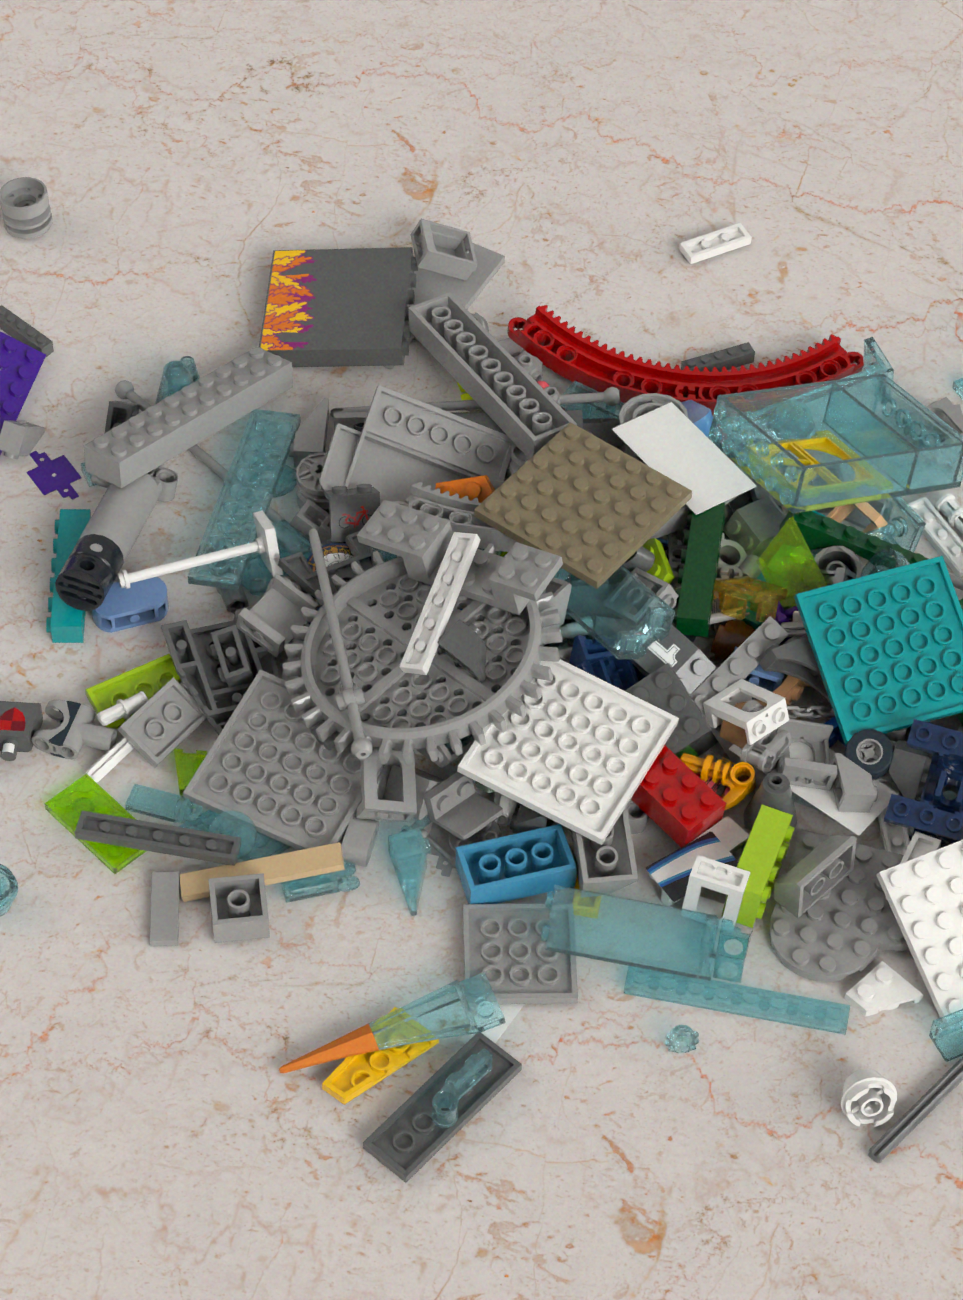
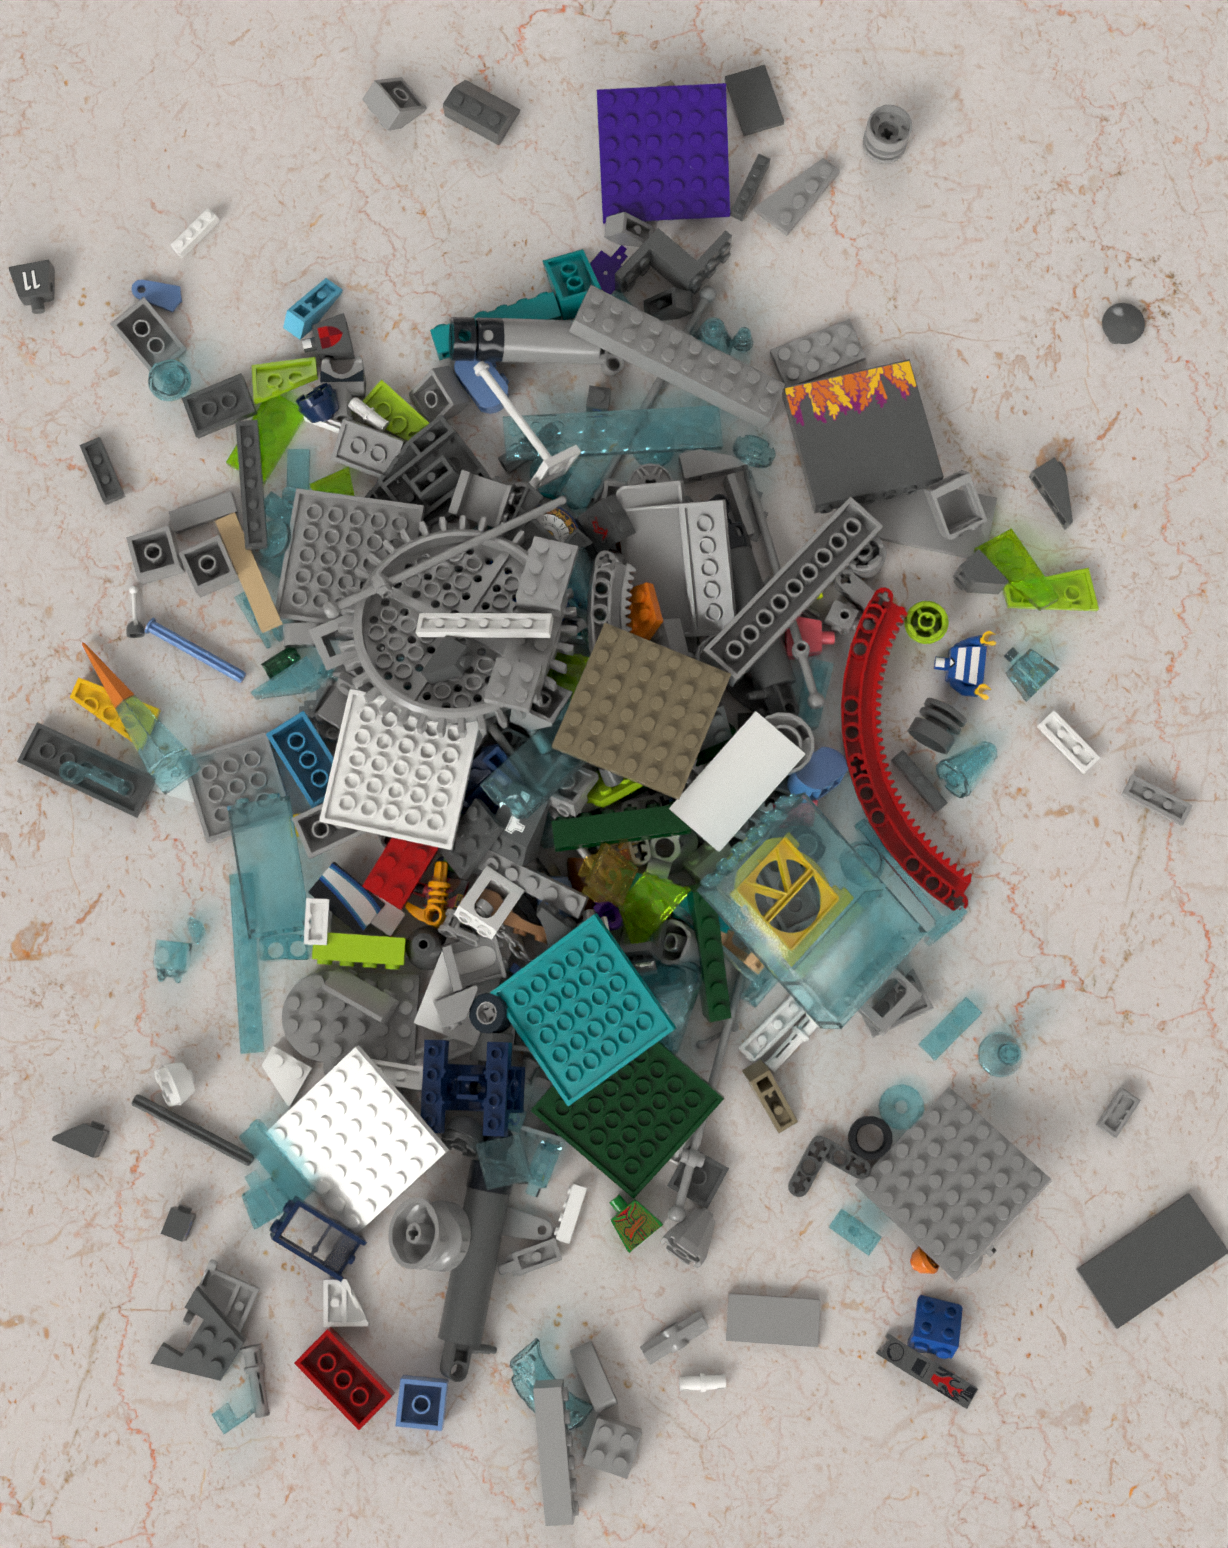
camera: 75 degrees right, 30 degrees up
none -> dark grey slope [52,1121,110,1158]
none -> dark grey plate [79,437,126,505]
none -> light grey brick [126,525,185,585]
none -> hinge [126,586,144,638]
none -> medium blue axle [145,618,246,683]
none -> clear light blue piece [153,940,193,983]
none -> dark grey plate [182,373,257,439]
none -> lime wing [251,357,318,405]
none -> clear green piece [261,647,301,682]
none -> dark blue cone [296,383,339,423]
none -> light grey slope [409,366,471,423]
none -> teal slope [543,249,602,320]
none -> dark grey brick [586,385,611,417]
none -> dark grey bracket [615,228,732,295]
none -> clear light blue tile [733,435,776,468]
none -> light grey wing [754,158,840,236]
none -> light grey plate [770,319,866,387]
none -> lime cone [904,601,949,644]
none -> dark grey wheel [907,698,967,754]
none -> blue torso [934,631,996,700]
none -> clear light blue cone [936,741,998,799]
none -> dark grey slope [953,549,1009,595]
none -> clear neon green wing [973,528,1060,611]
none -> lime wing [1003,568,1099,611]
none -> clear light blue torso [1004,647,1059,702]
none -> dark grey slope [1029,457,1073,530]
none -> dark grey dish [1102,303,1145,344]
none -> light grey plate [1121,775,1193,826]

